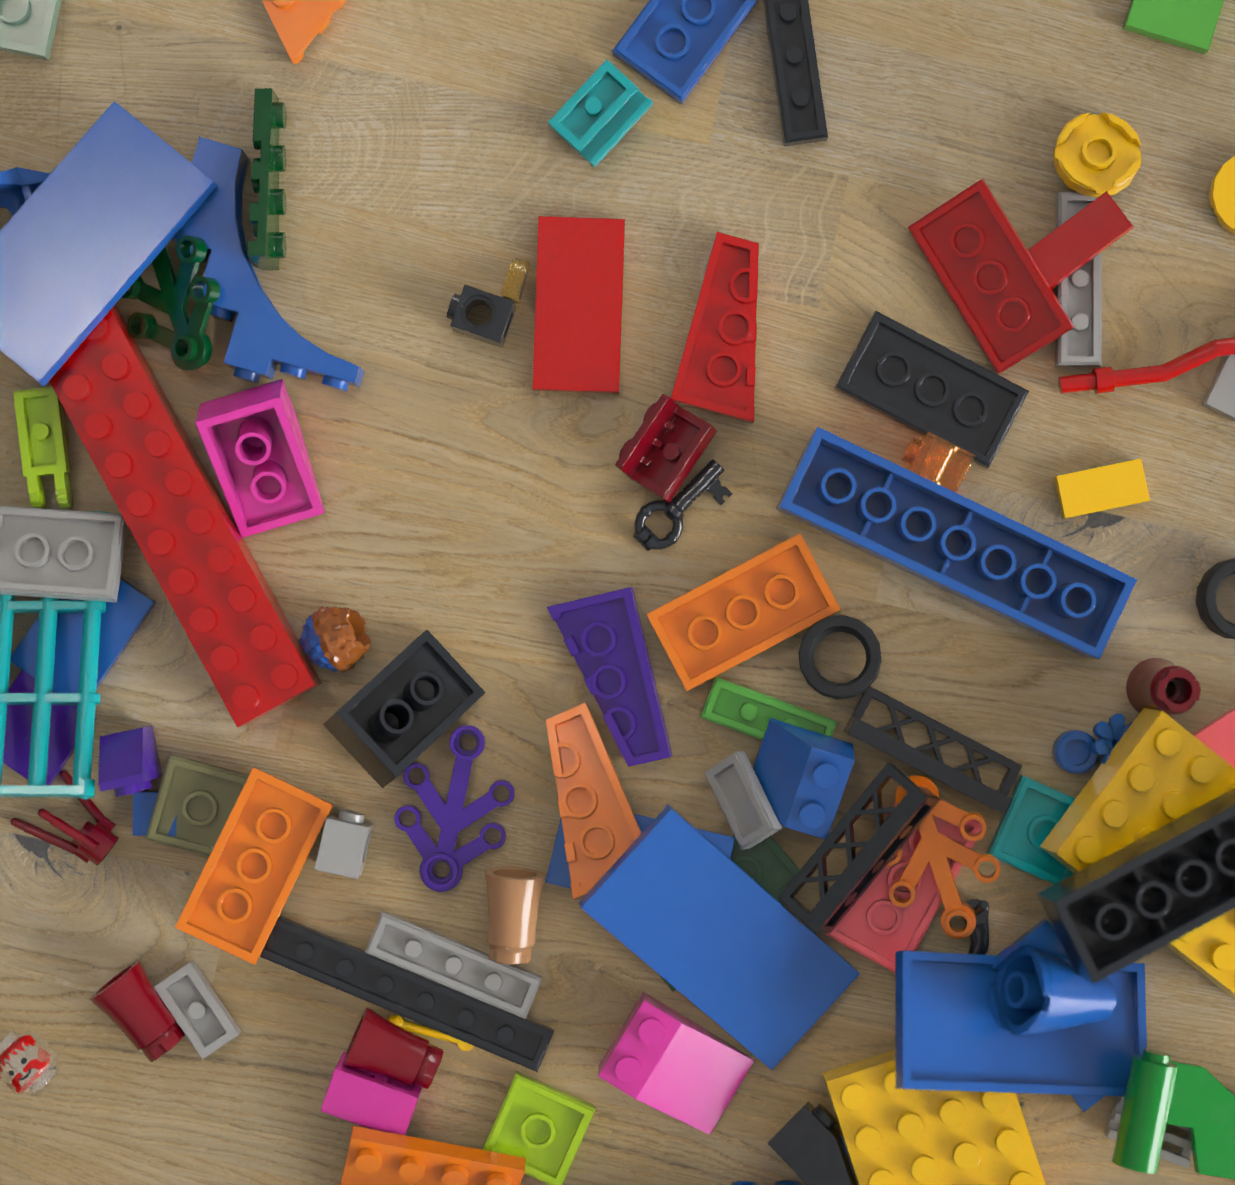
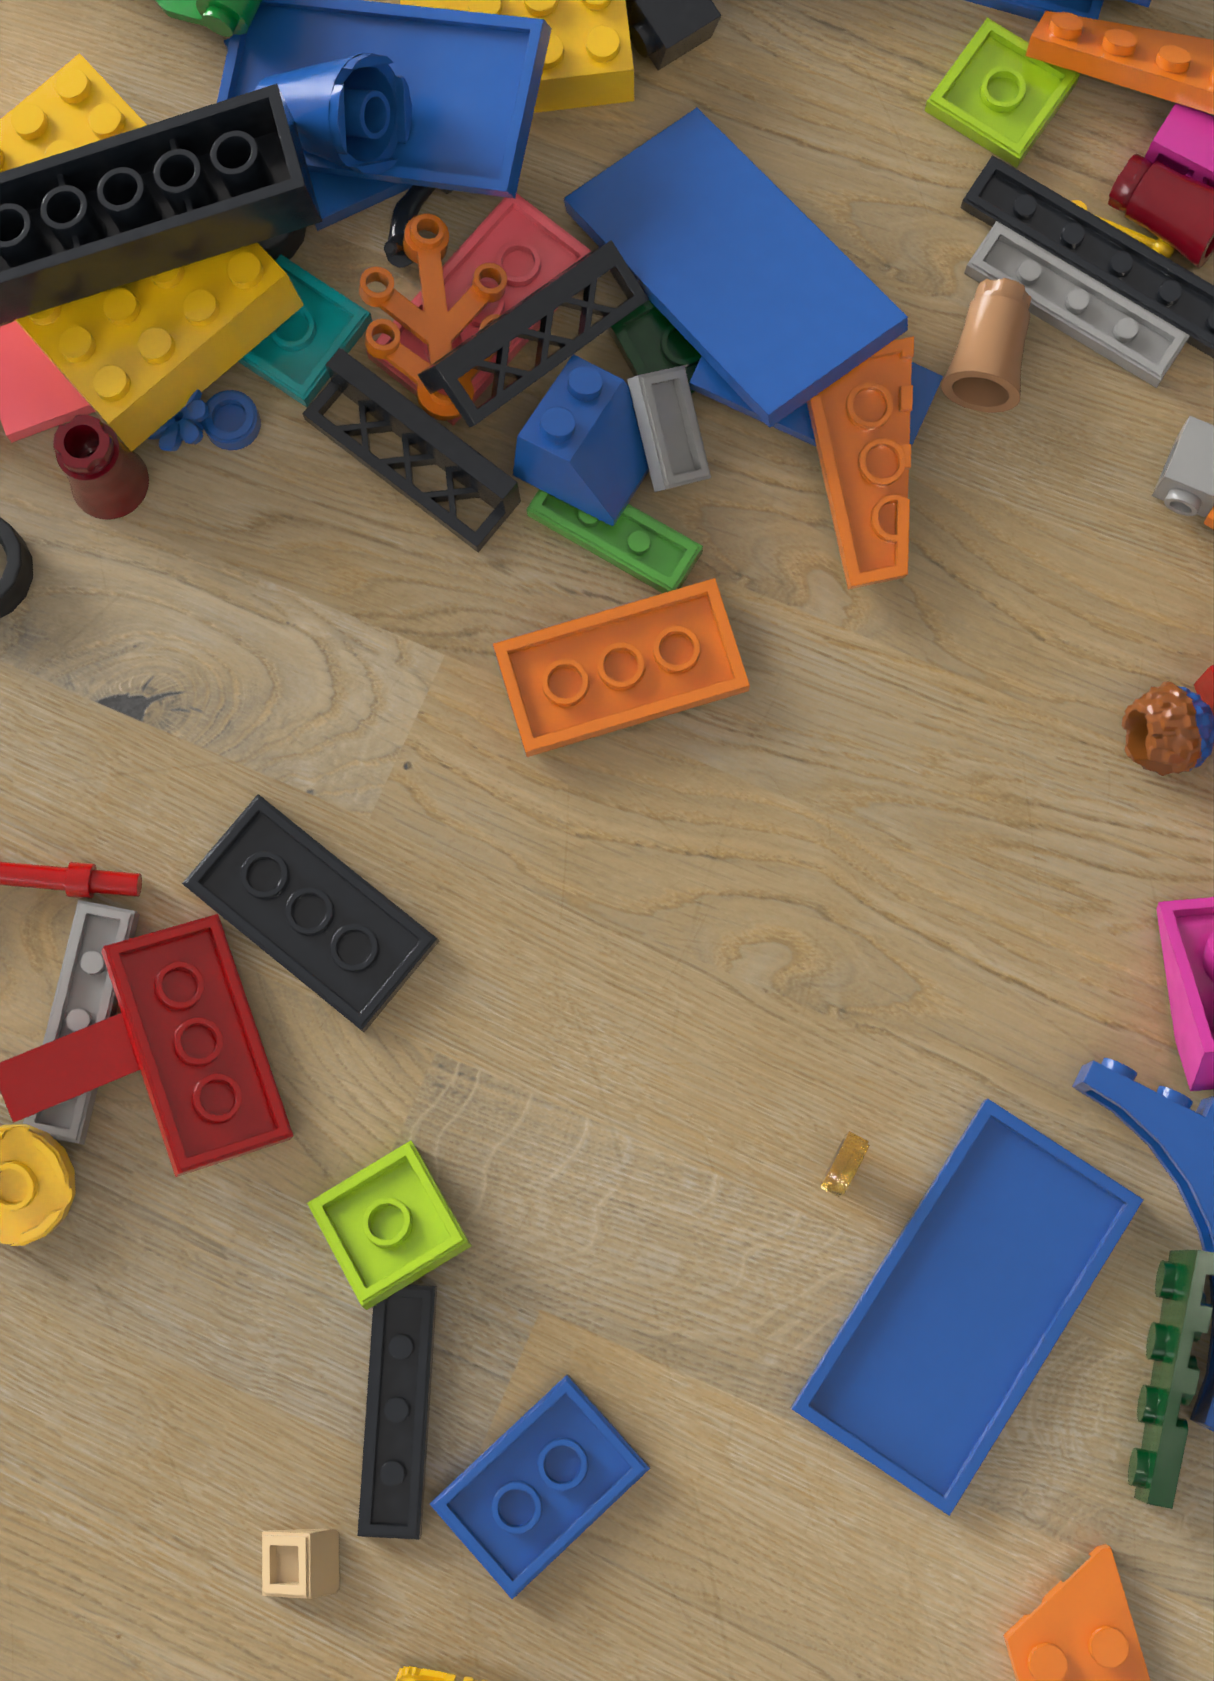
camera: 155 degrees left, 10 degrees down
black slope [323,629,486,788] -> none
dark purple plant [394,725,515,892] -> none
black brick [446,284,516,348] -> none
red tile [532,216,625,394] -> none
dark purple wing [547,587,673,767] -> none
teal plate [548,59,653,168] -> none
slope [598,991,755,1135] -> none
dark red bracket [615,394,717,503] -> none
black piece [633,459,732,551] -> none
red wing [671,232,759,424] -> none
blue brick [776,427,1138,659] -> none
black tyre [798,615,882,700] -> none
clear orange brick [902,432,975,492] -> none
yellow tile [1053,458,1150,519] -> none
none -> lime tile [307,1140,472,1310]
none -> blue tile [790,1098,1144,1516]

